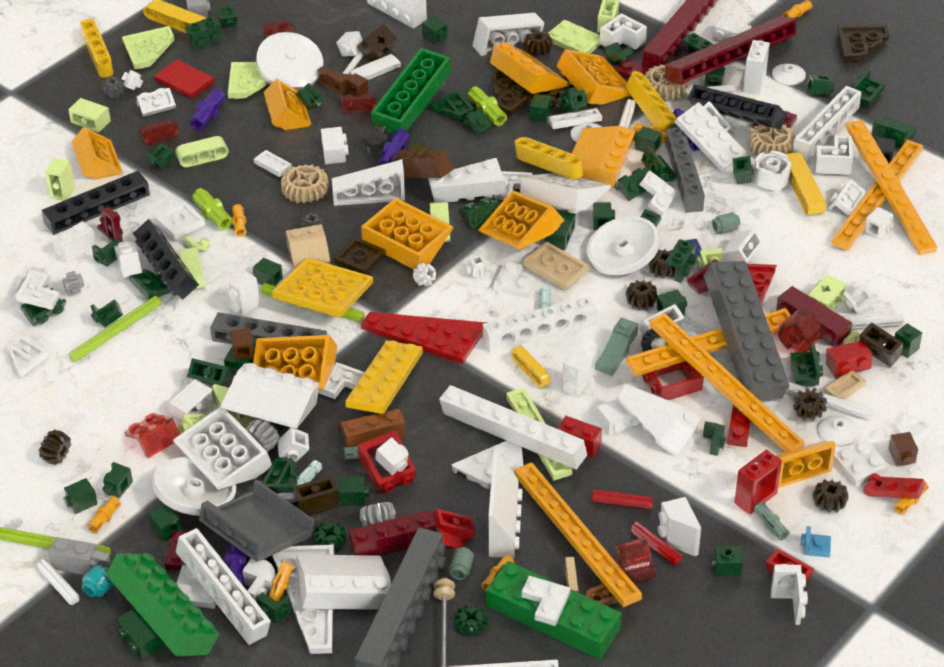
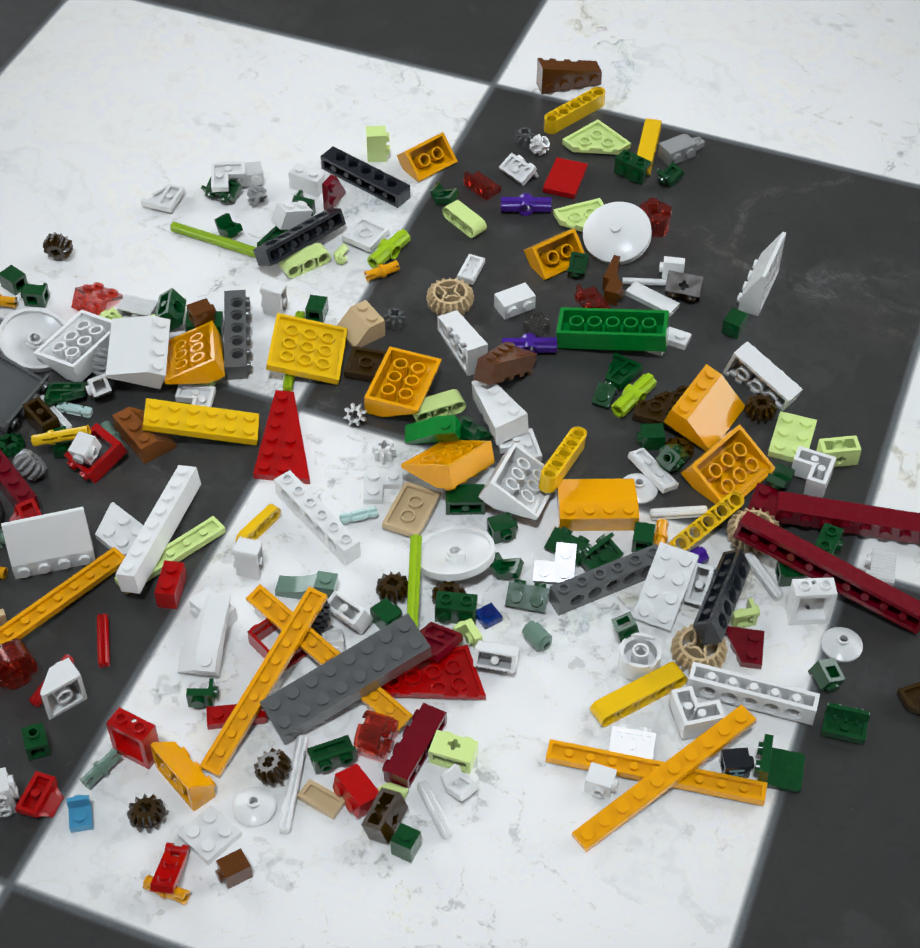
camera: 70 degrees right, 5 degrees up
yellowish green brick [69,98,111,132] -> none
none -> yellow pin [31,425,91,447]
none -> green slope [405,415,461,444]
none -> lime axle [407,534,422,627]
none -> bracket [505,579,550,613]
none -> reddish brown wedge [536,58,602,95]

